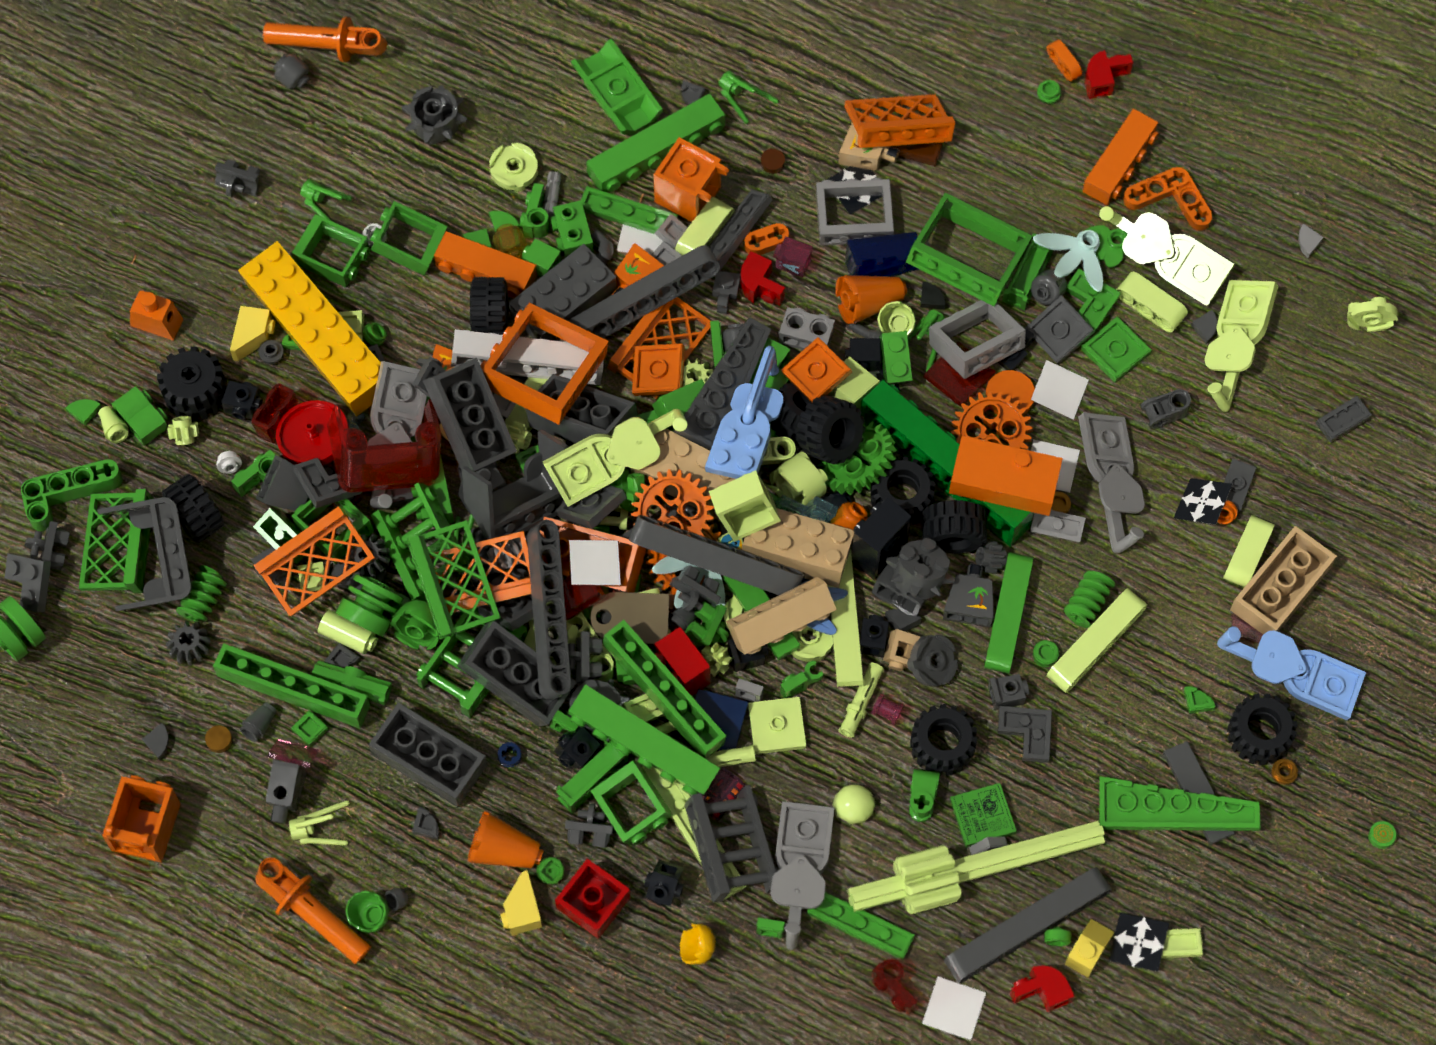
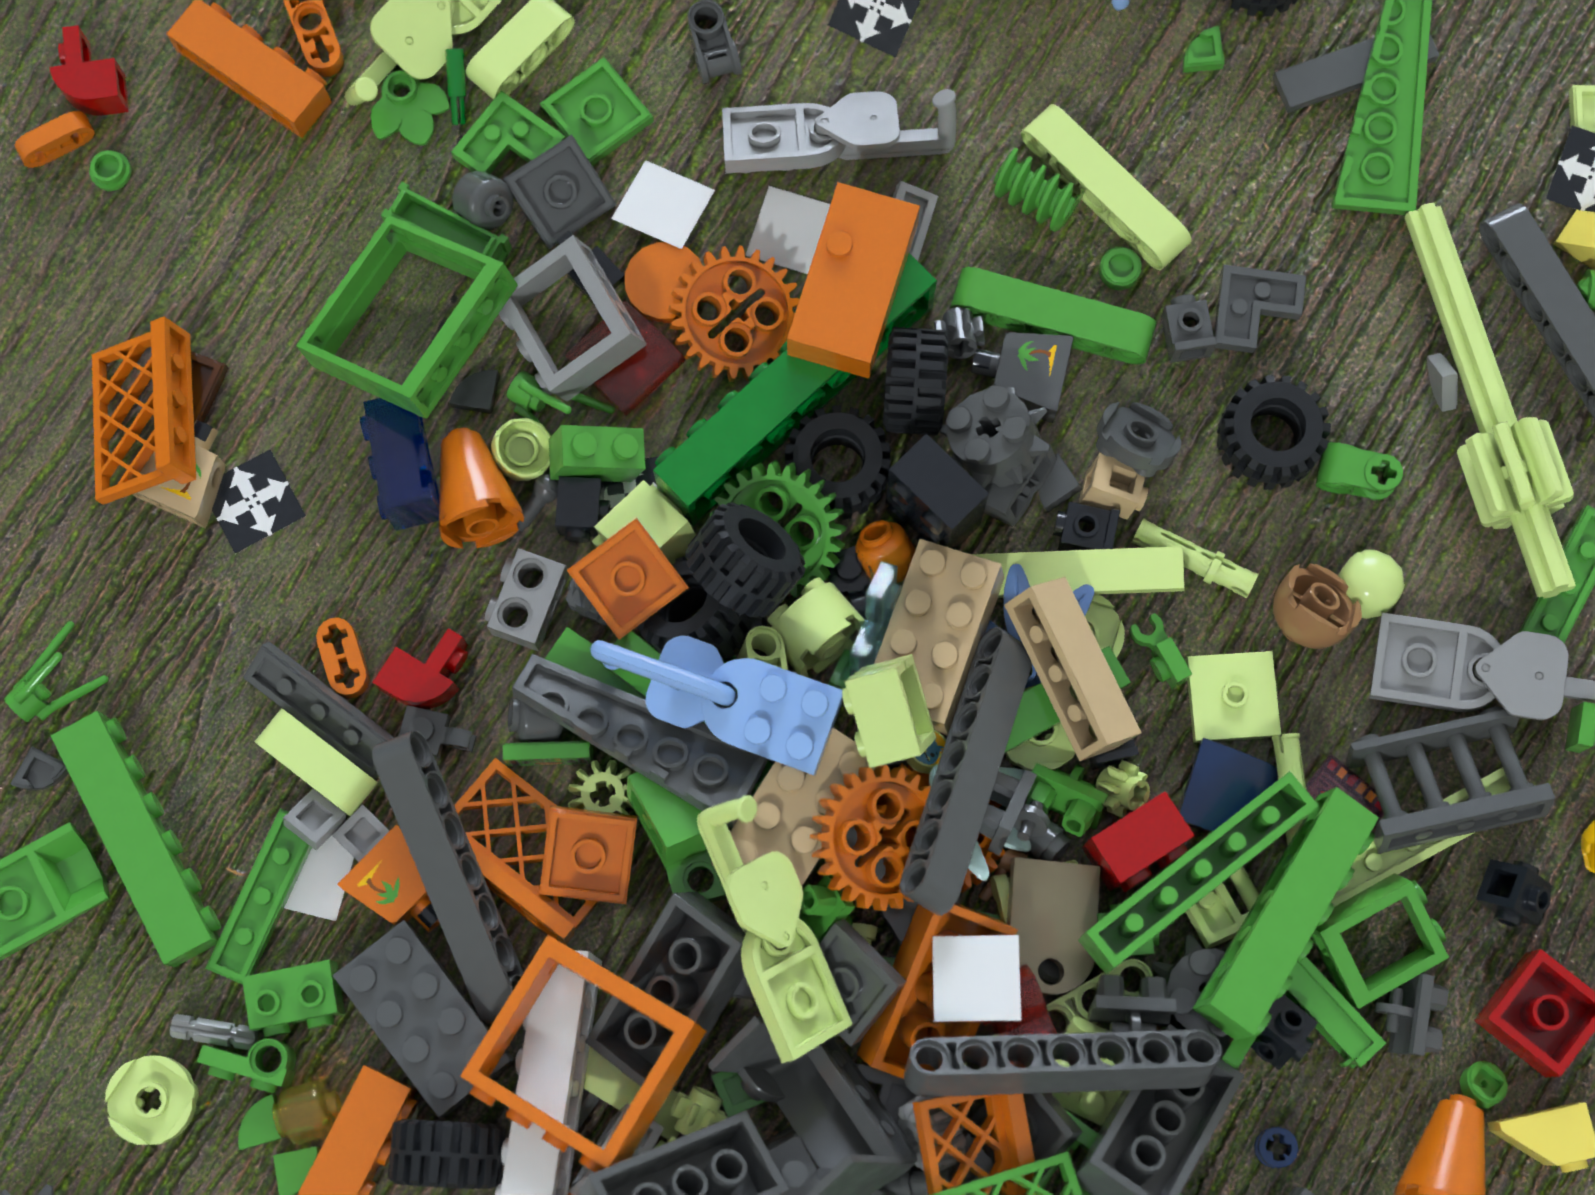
camera: 85 degrees left, 10 degrees up
bright green brick [522,239,562,277] -> none
dark grey arm [591,230,614,265] -> none
orange container [653,137,729,222] -> none
light grey tile [735,678,764,702] -> none
reddish brown tile [761,148,785,174] -> none
clear pink brick [773,236,813,278] -> none
light grey window [816,178,894,246] -> none
clear pink bush [871,693,904,725] -> none
bright green tile [950,783,1017,848] -> none
light aqua plant [1033,230,1103,291] -> none
none -> green pin [445,48,466,125]
none -> medium nougat cylinder [1273,563,1362,649]

